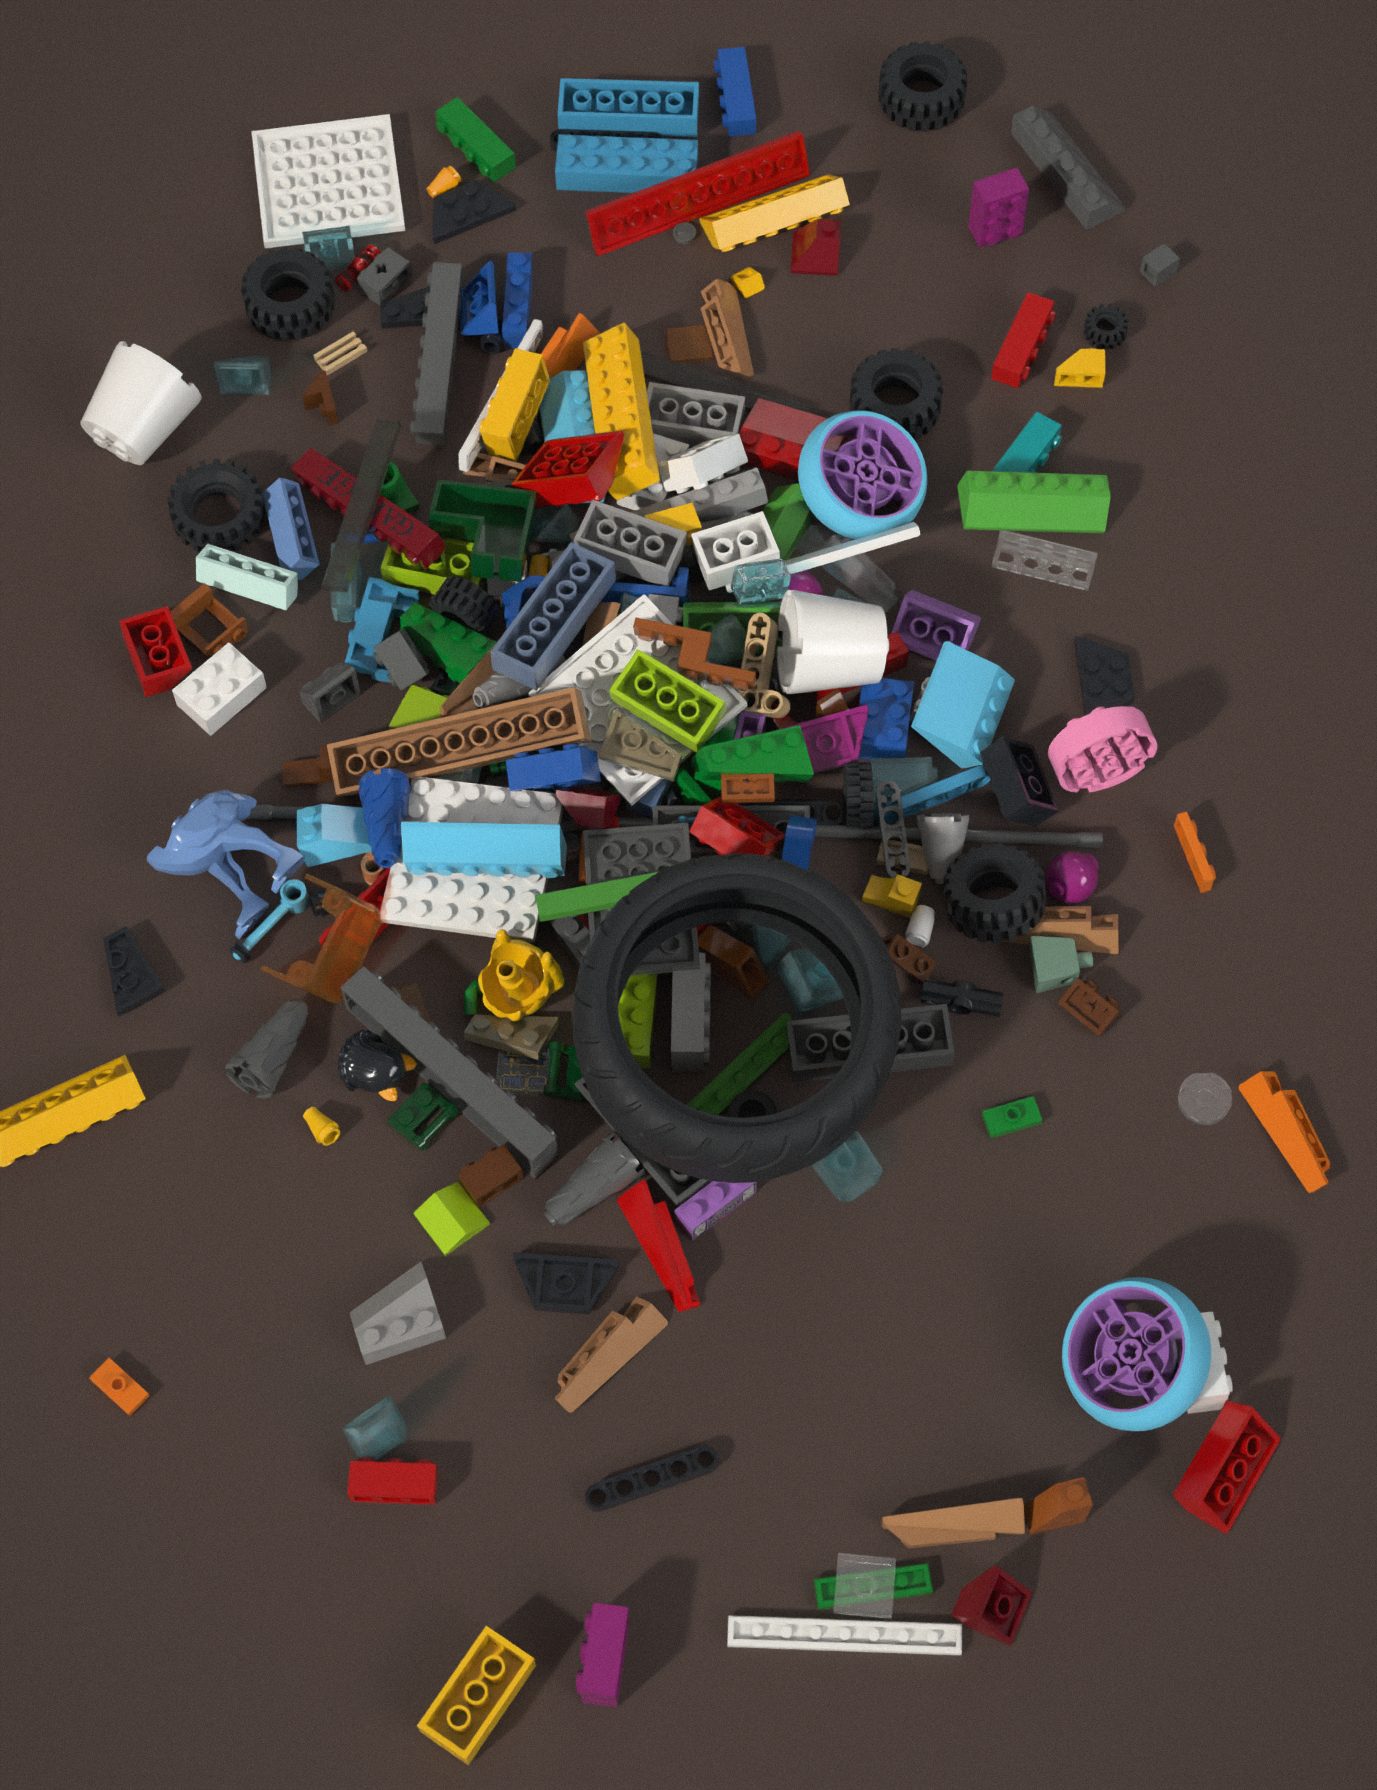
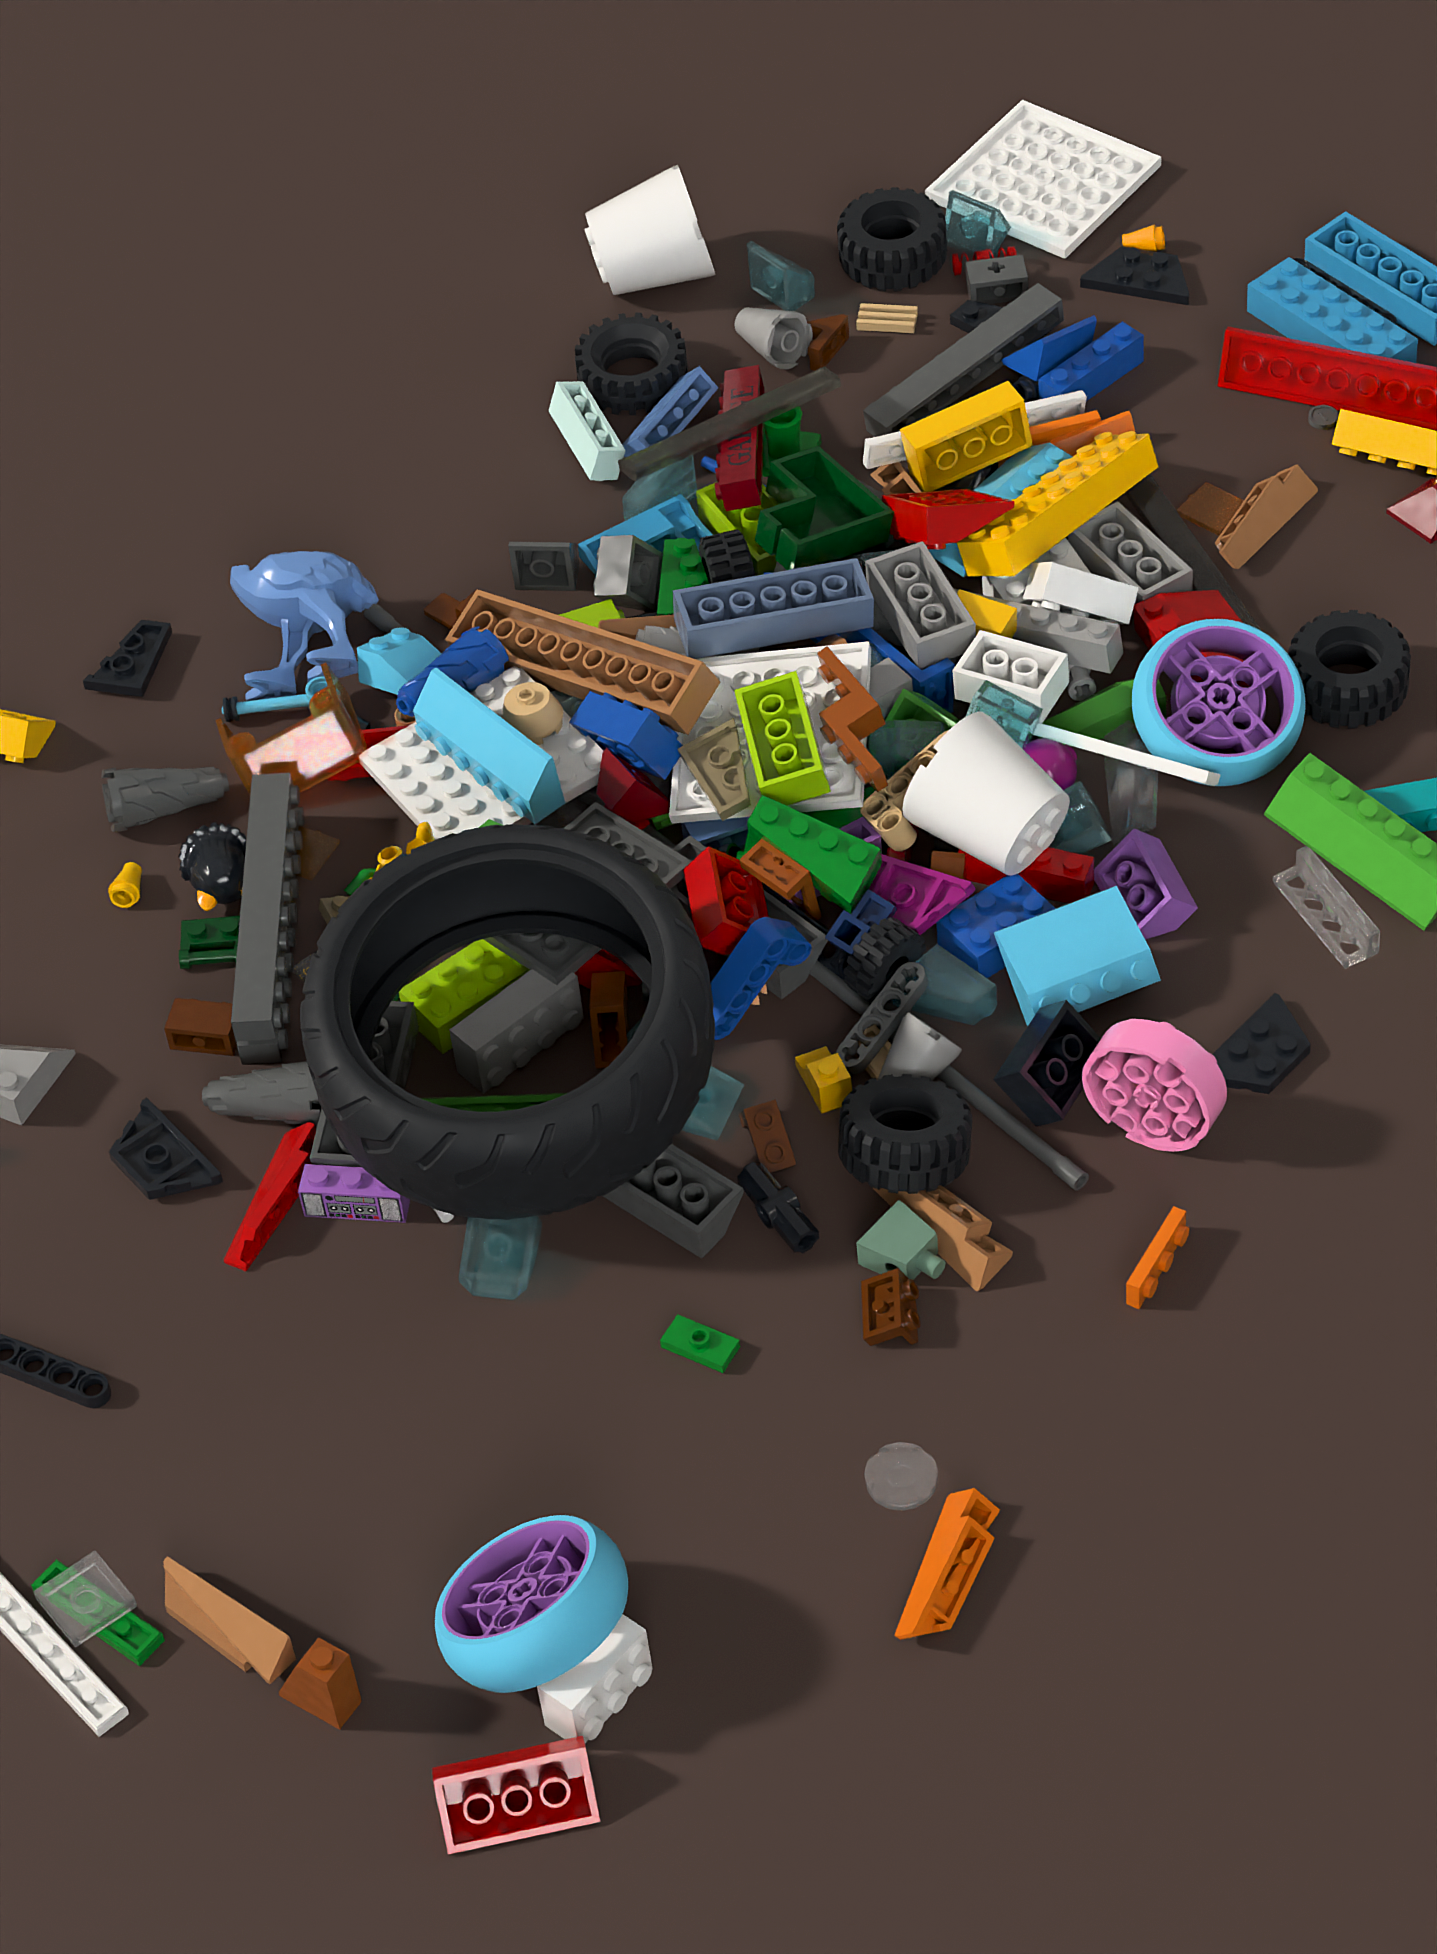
camera: 50 degrees right, 15 degrees down
red slope [119,606,192,697] -> none
dark orange panel [170,583,248,659] -> none
white brick [172,642,267,736] -> none
lime slope [413,1182,490,1256] -> none
green brick [436,97,516,182] -> none
medium nougat wedge [555,1296,668,1413] -> none
yellow slope [730,267,765,298] -> none
dark azure beam [873,765,991,826] -> none
white piece [905,905,935,948] -> none
dark red slope [951,1566,1033,1646] -> none
magenta brick [1045,851,1099,904] -> none
none -> tan cone [501,682,563,745]
none -> light grey cone [735,307,813,369]
none -> dark blue brick [825,889,898,956]

